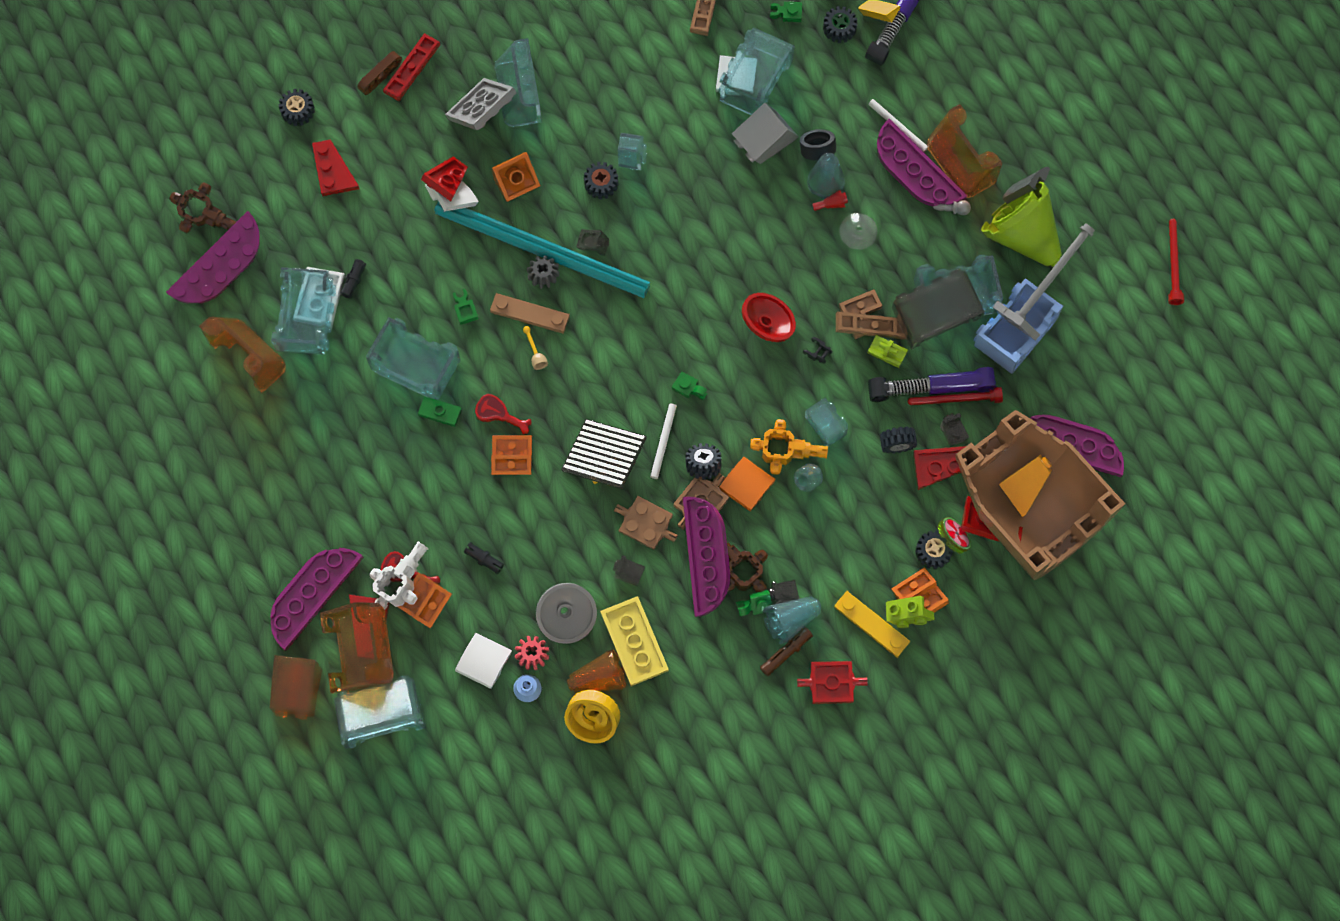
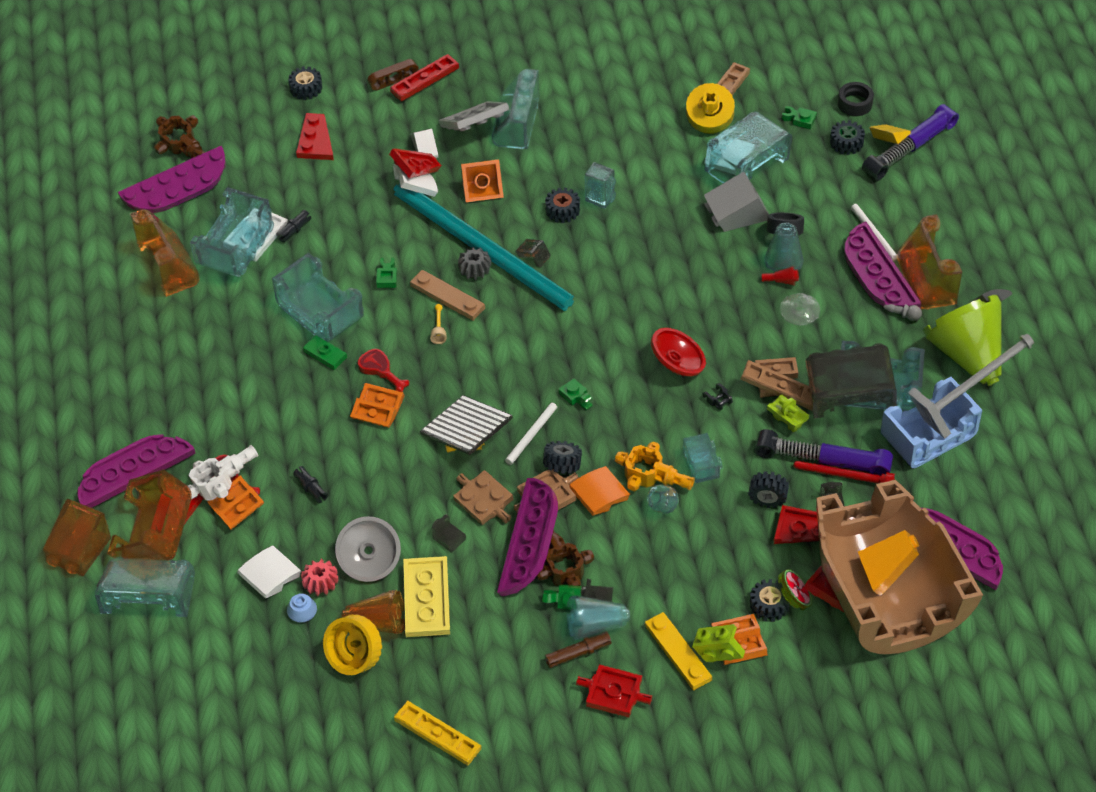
camera: 20 degrees right, 20 degrees down
none -> yellow plate [394,701,481,766]
none -> white slope [410,129,438,158]
none -> yellow piece [686,83,735,134]

